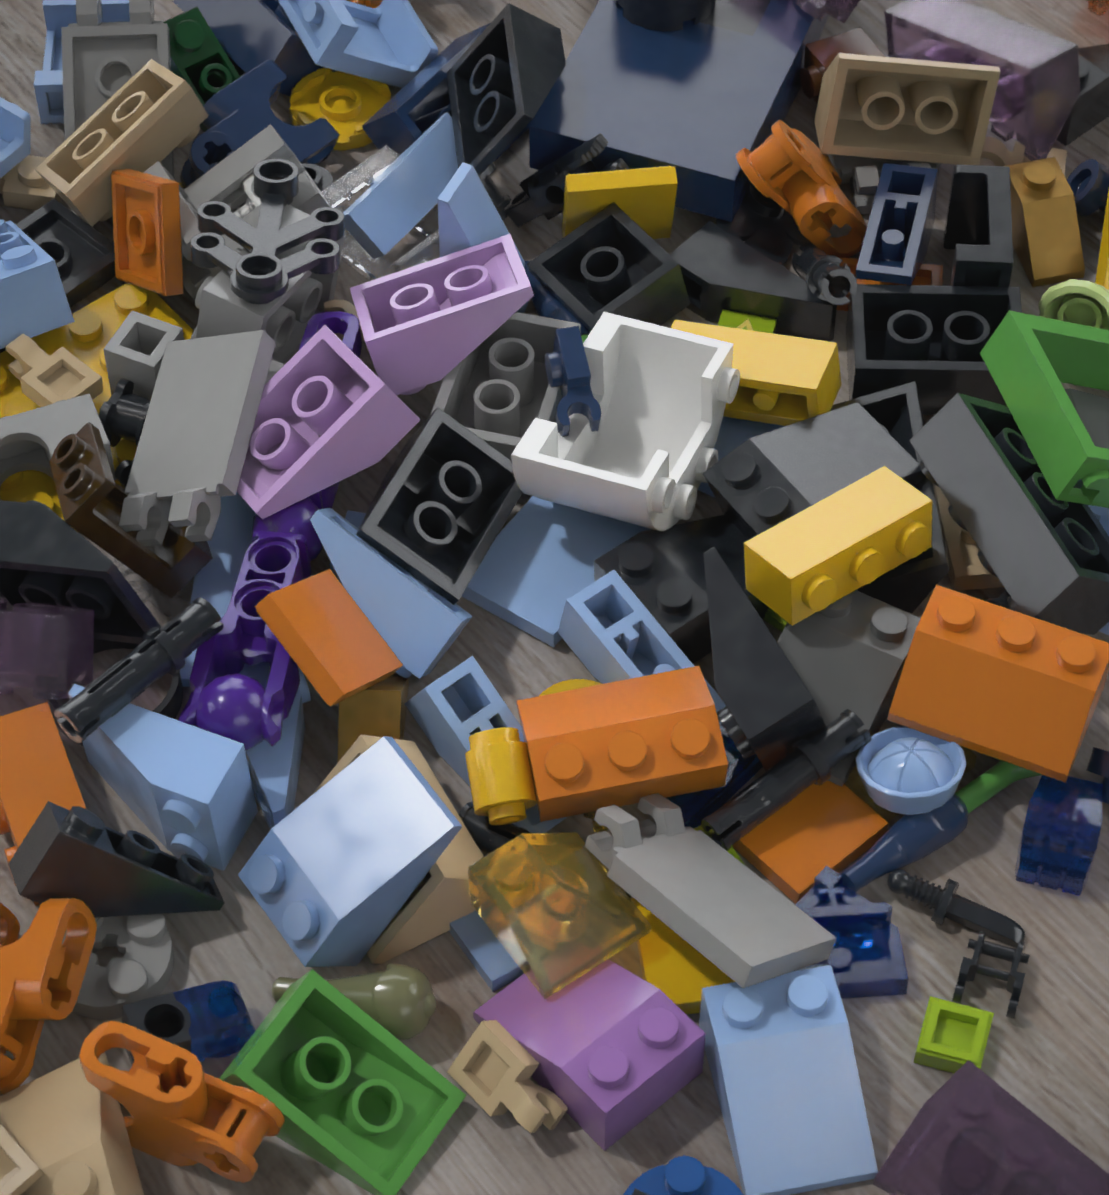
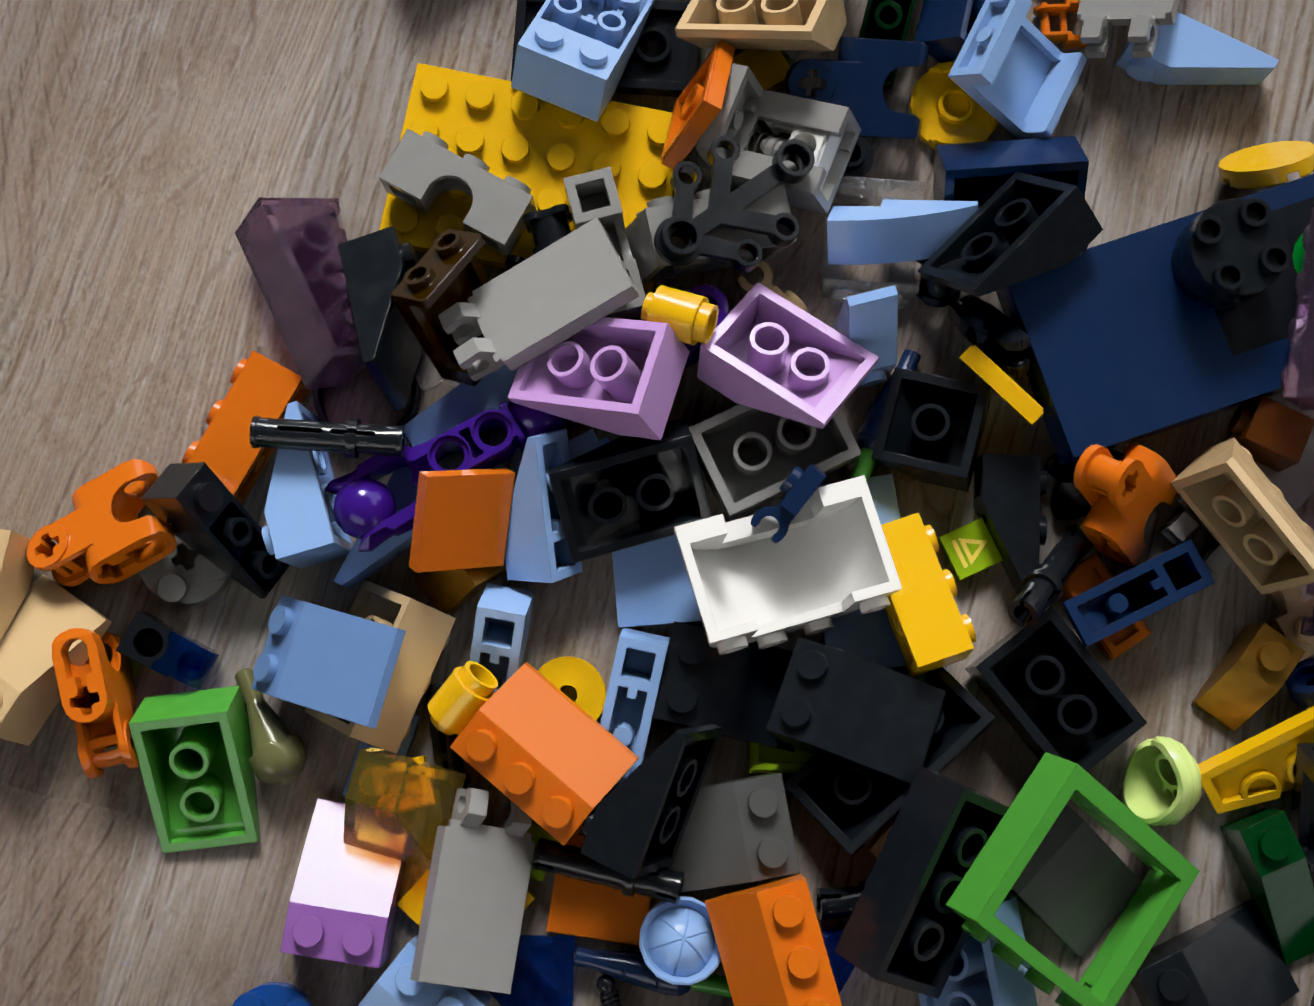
camera: 50 degrees right, 30 degrees up
tan plate [5,334,103,407] -> none
tan plate [447,1020,568,1133] -> none
yellow brick [744,466,933,626] -> none
black panel [943,164,1014,287] -> none
none -> yellow brick [641,285,719,346]

